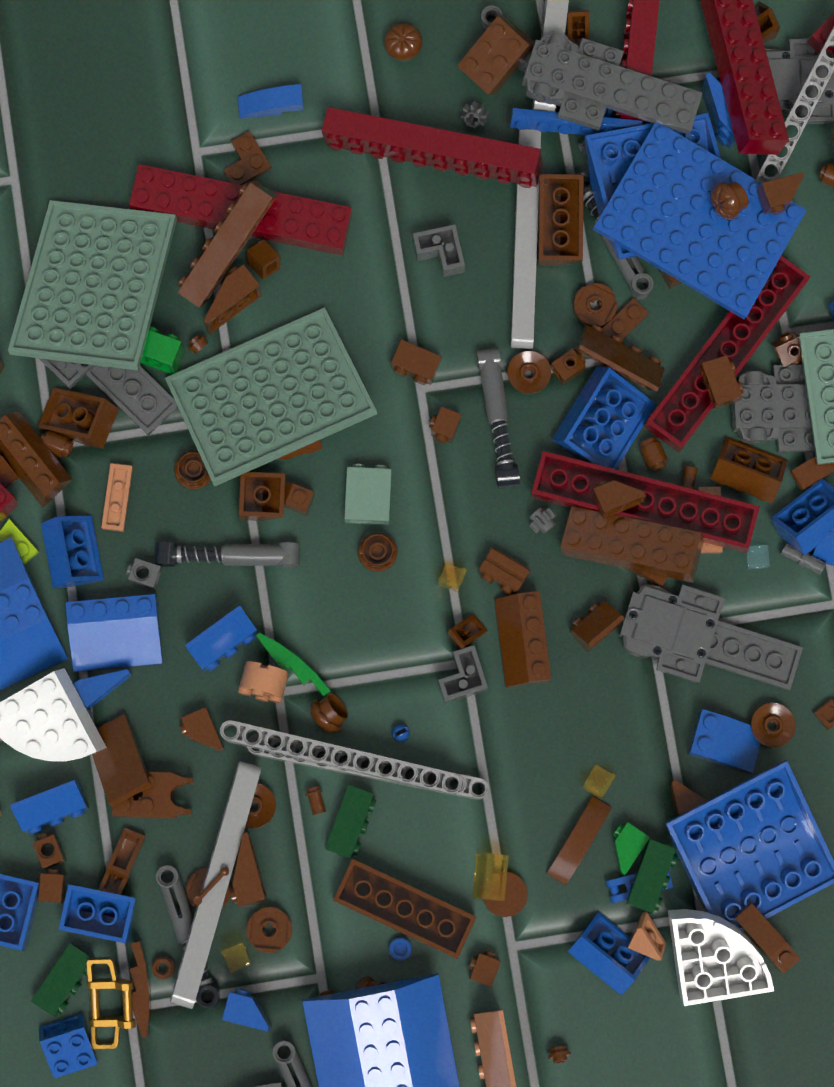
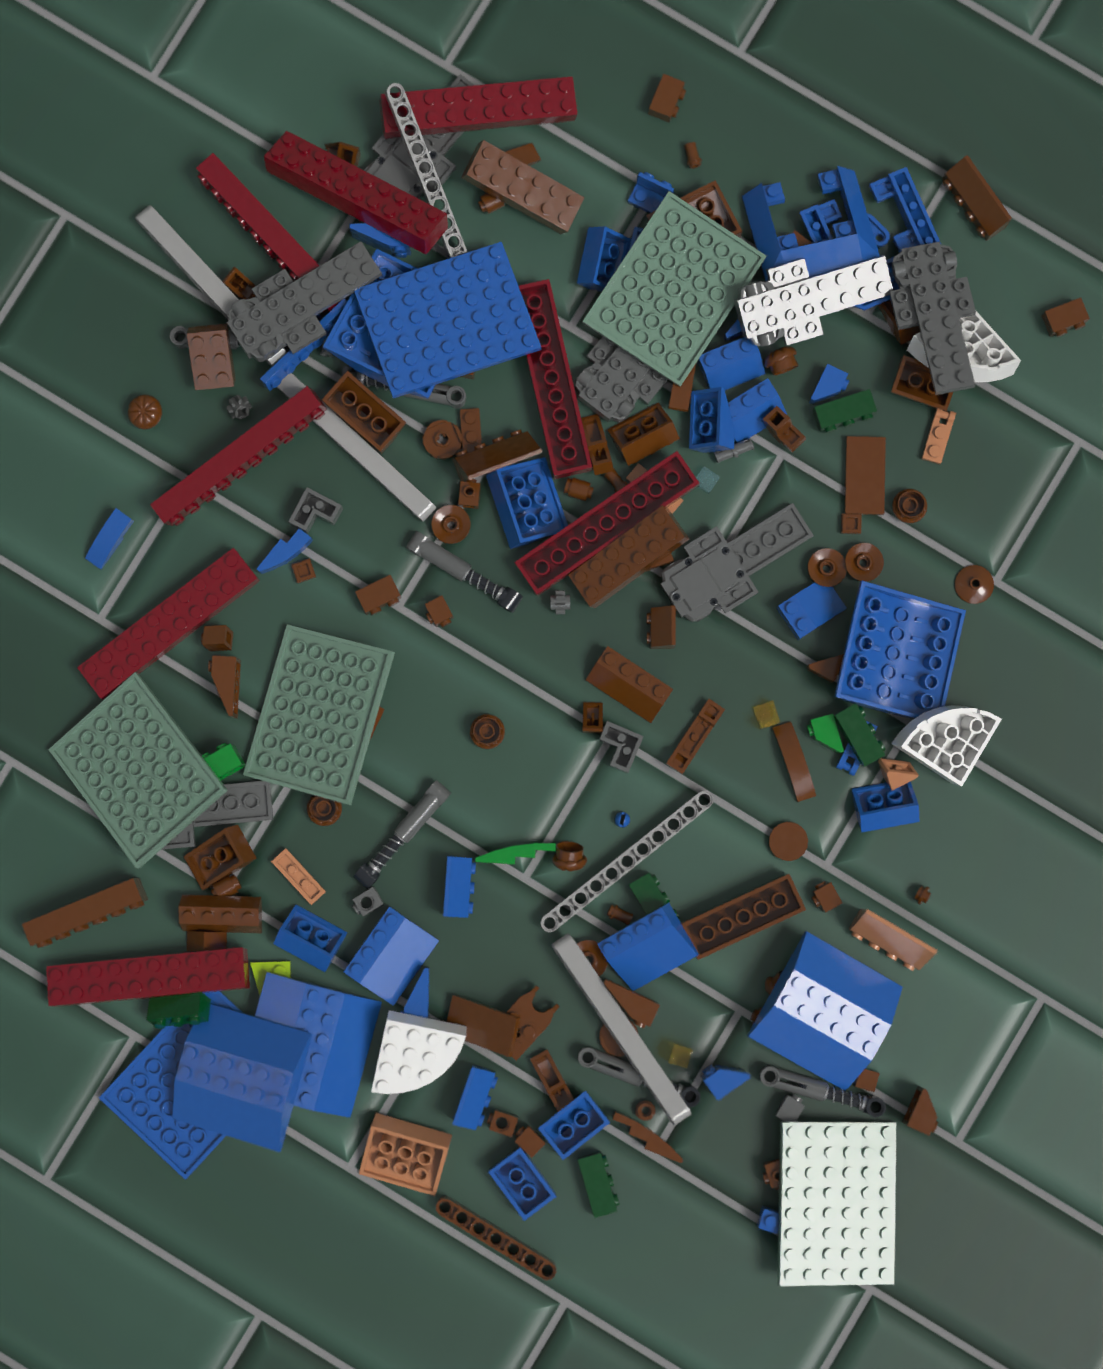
camera: 45 degrees left, 5 degrees up
blue bracket [39,1013,97,1078] -> none
pearl gold bar [87,957,136,1049] -> none
reddish brown brick [177,180,278,308] -> none
reddish brown slope [179,707,224,752] -> none
reddish brown plate [188,335,208,354] -> none
reddish brown hinge [193,867,229,905] -> none
light grey beam [220,720,462,795] -> none
reddish brown plate [223,131,272,185] -> none
nougat brick [238,661,289,703] -> none
reddish brown slope [239,472,285,521] -> none
reddish brown plate [246,907,292,953] -> none
reddish brown slope [284,482,315,517] -> none
sand green brick [345,464,391,525] -> none
blue tile [389,938,412,961] -> none
clear yellow panel [438,563,467,593] -> none
clear yellow panel [473,853,509,901] -> none
reddish brown brick [478,547,530,595] -> none
reddish brown slope [592,480,646,519] -> none
reddish brown brick [699,355,743,409] -> none
reddish brown piece [710,181,749,220] -> none
reddish brown slope [734,903,800,974] -> none
reddish brown slope [756,172,804,215] -> none
reddish brown brick [771,332,802,367] -> none
none -> blue slope [257,528,313,574]
none -> reddish brown tile [292,558,317,584]
none -> reddish brown slope [581,414,614,476]
none -> blue slope [598,903,699,991]
none -> reddish brown slope [666,699,725,774]
none -> reddish brown dish [845,543,884,582]

